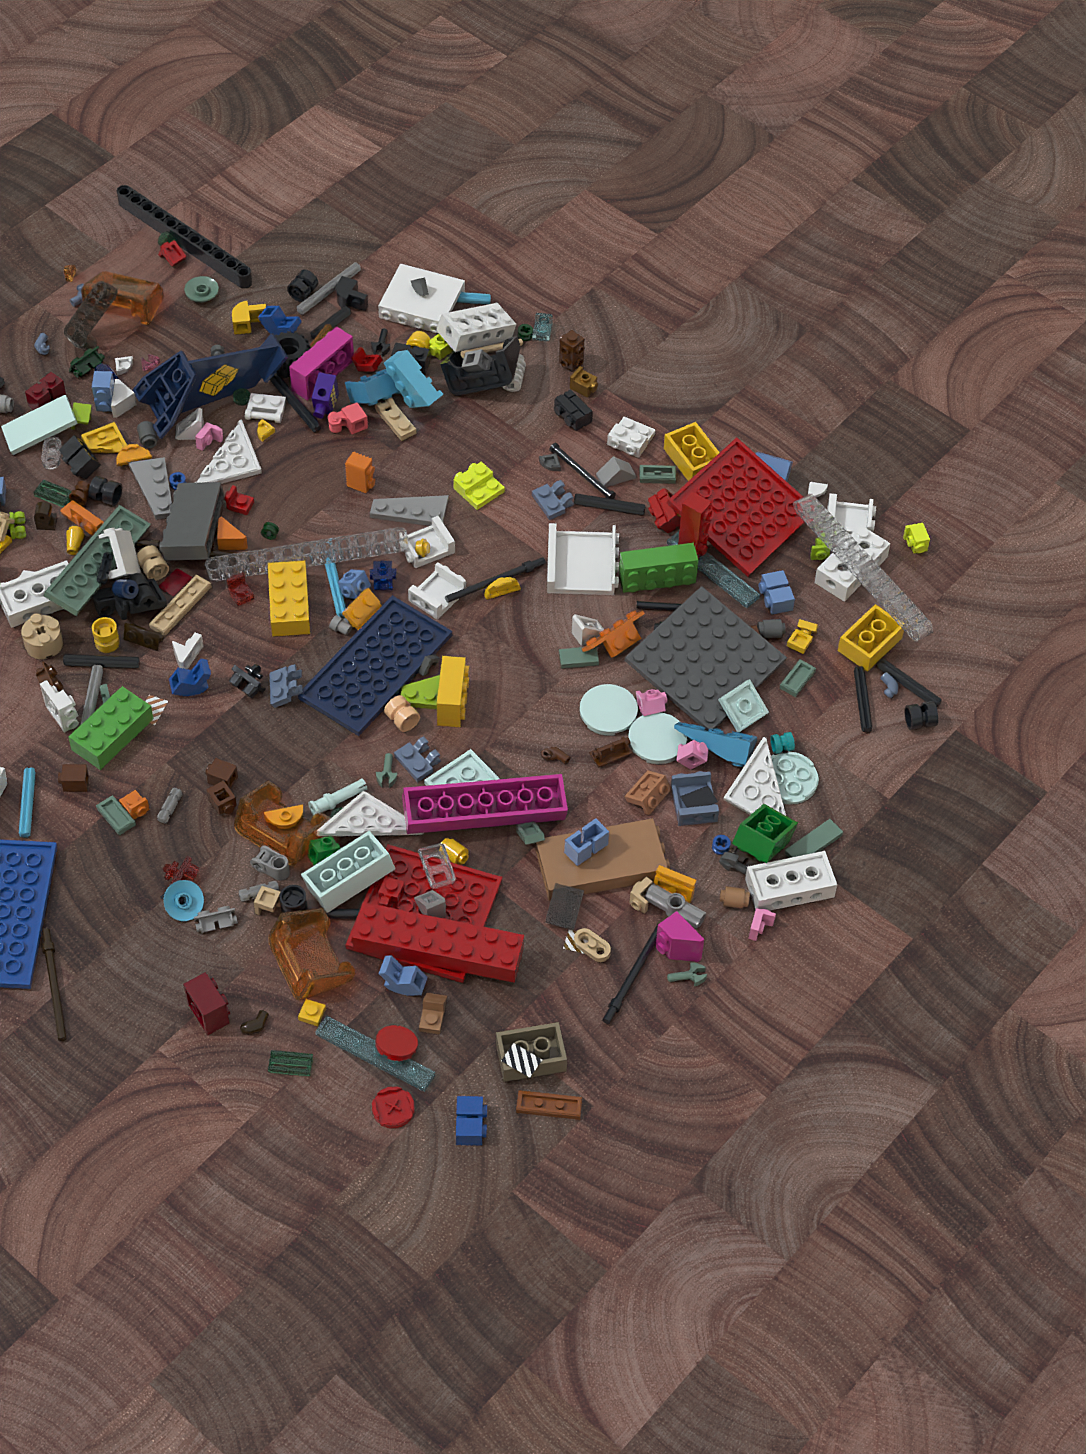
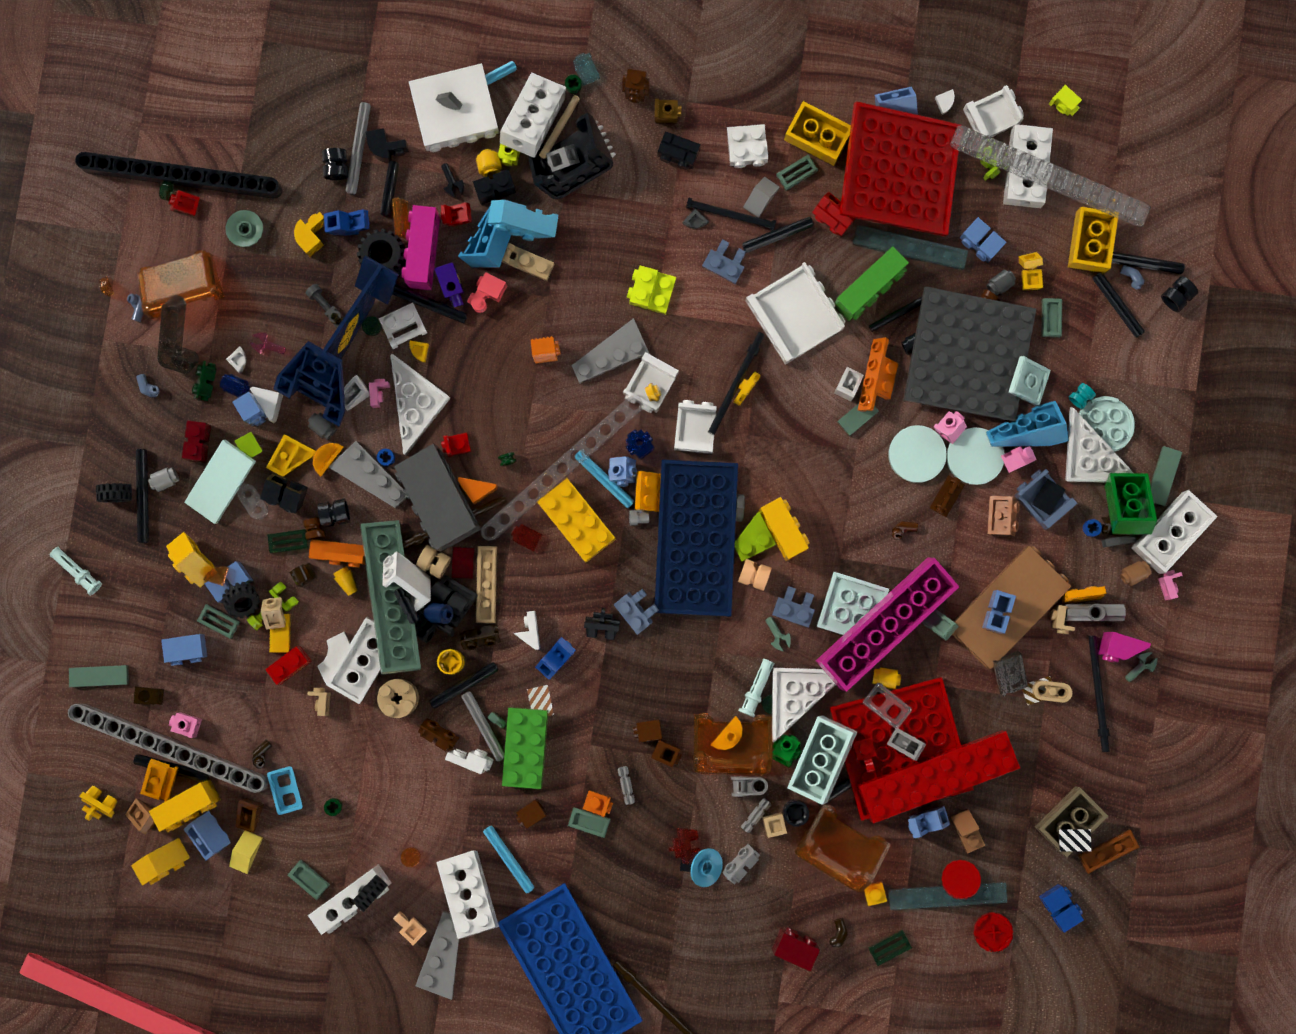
camera: 25 degrees left, 30 degrees up
red brick [678,492,712,558] -> none

